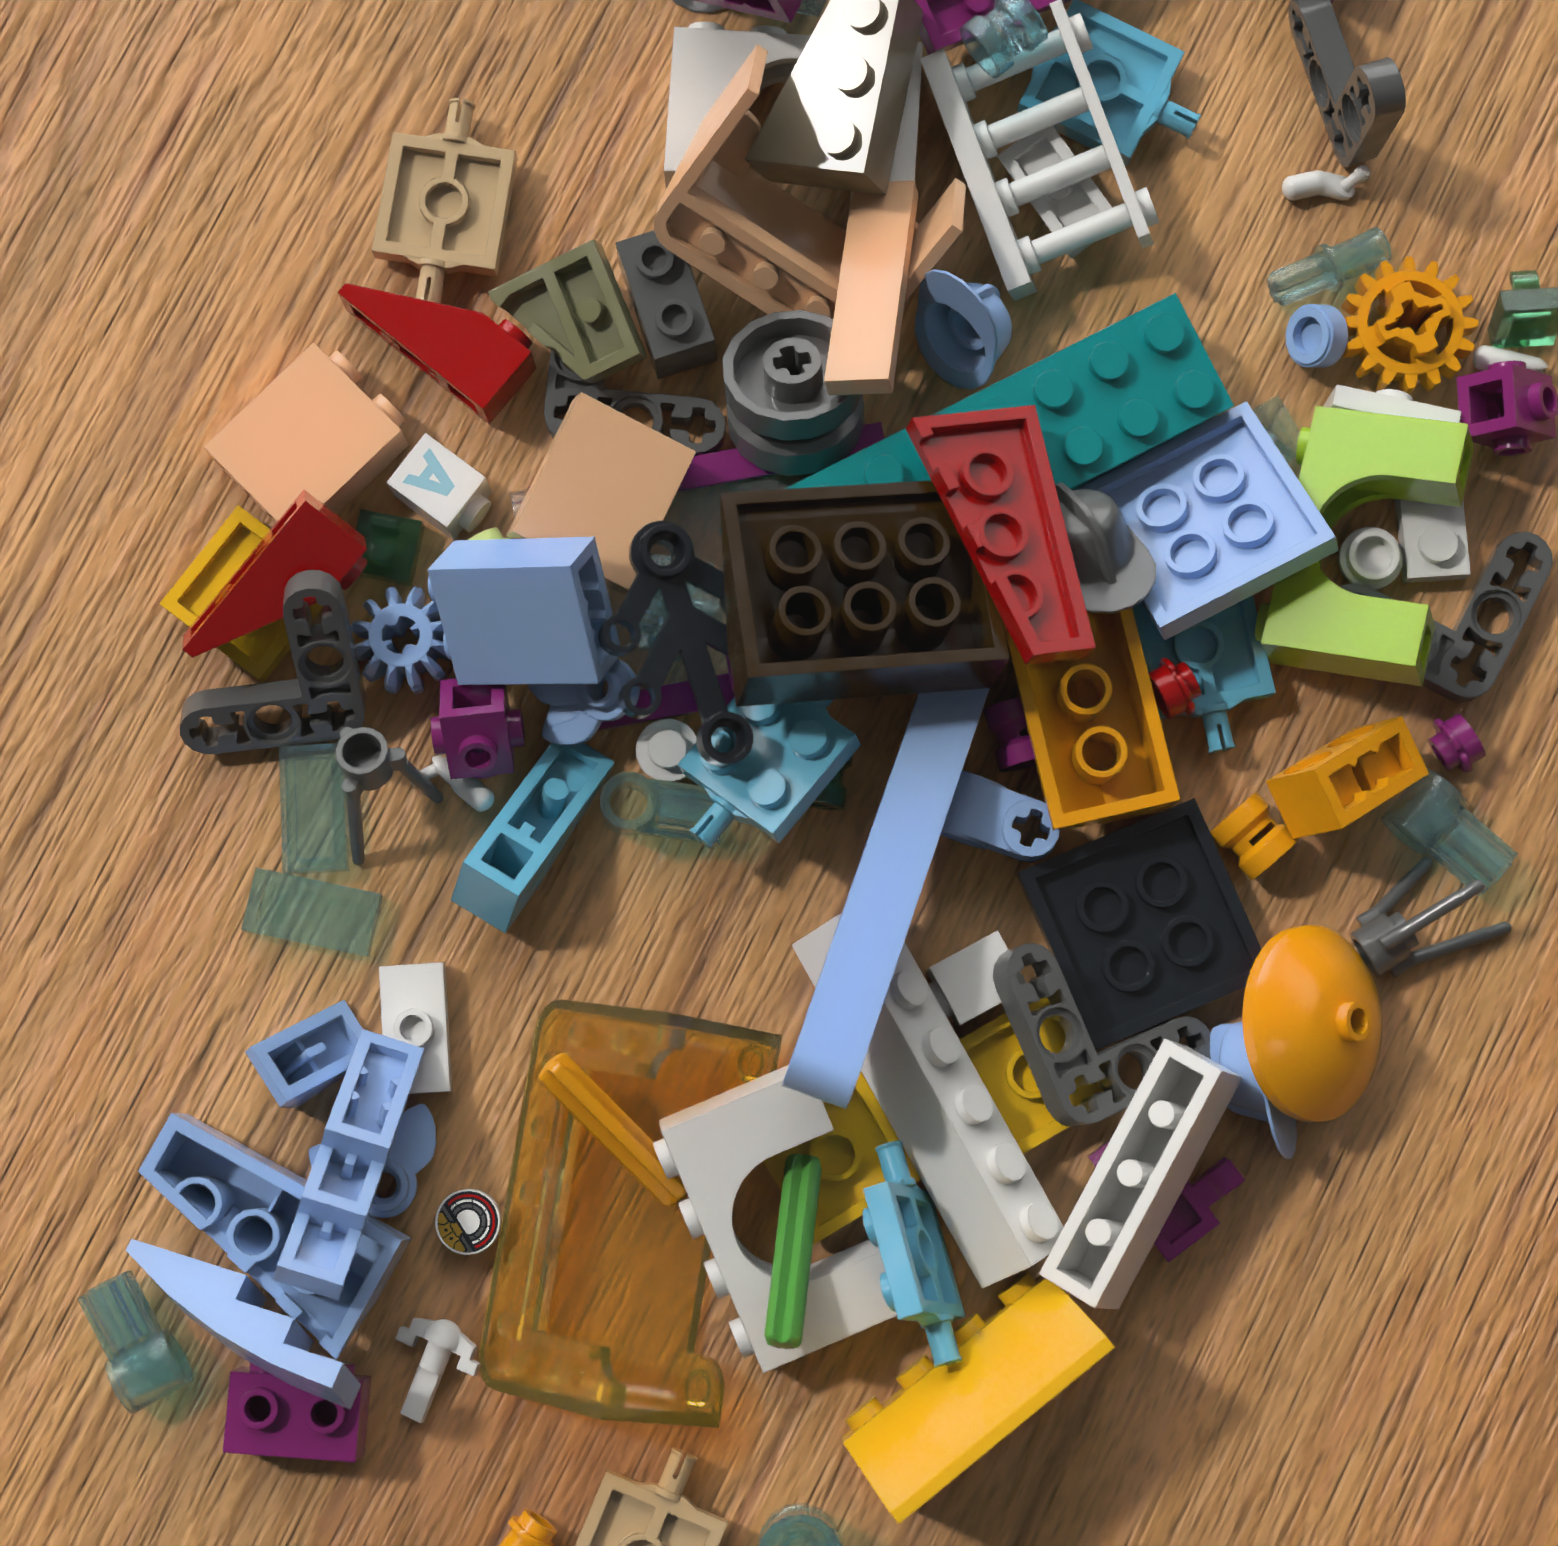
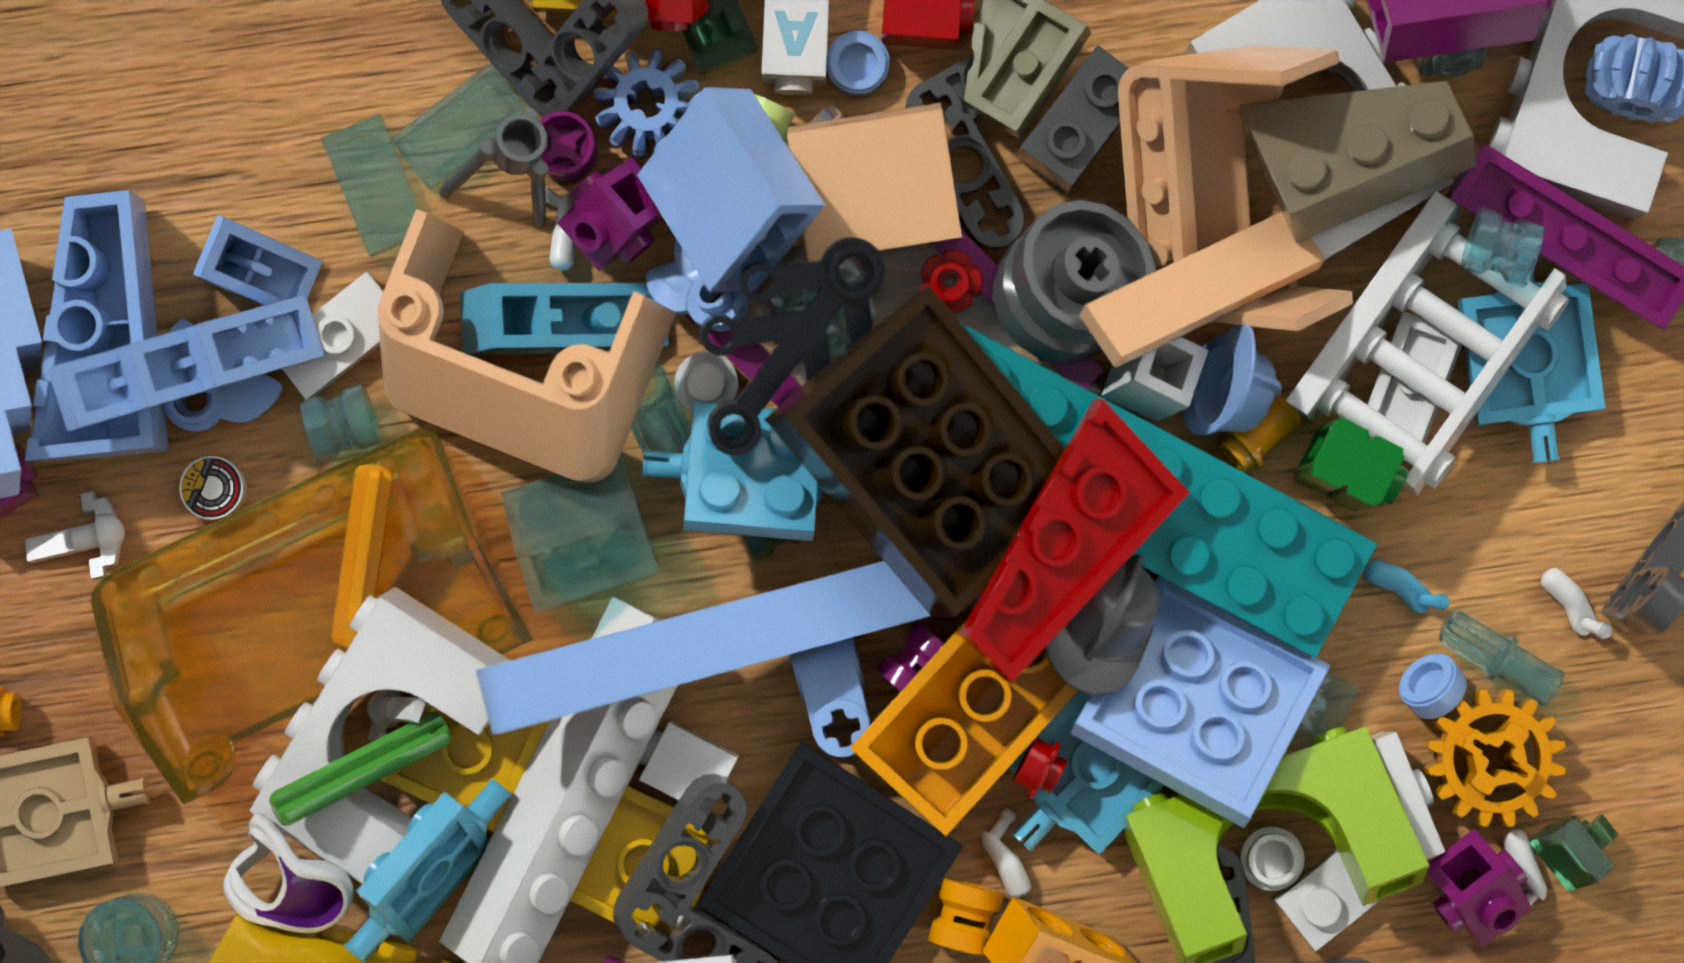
camera: 55 degrees right, 5 degrees up
none -> white piece [223,814,354,933]
none -> clear light blue wheel [300,384,381,462]
none -> white piece [367,690,426,742]
none -> light nougat windscreen [378,209,676,483]
none -> clear light blue slope [501,452,663,614]
none -> magenta wheel [539,111,599,182]
none -> light blue tile [827,31,889,97]
none -> red plate [920,249,983,313]
none -> white piece [981,808,1031,898]
none -> white brick [1101,336,1209,423]
none -> light orange pin [1219,396,1302,472]
none -> green brick [1294,417,1409,511]
none -> medium azure piece [1364,559,1449,613]

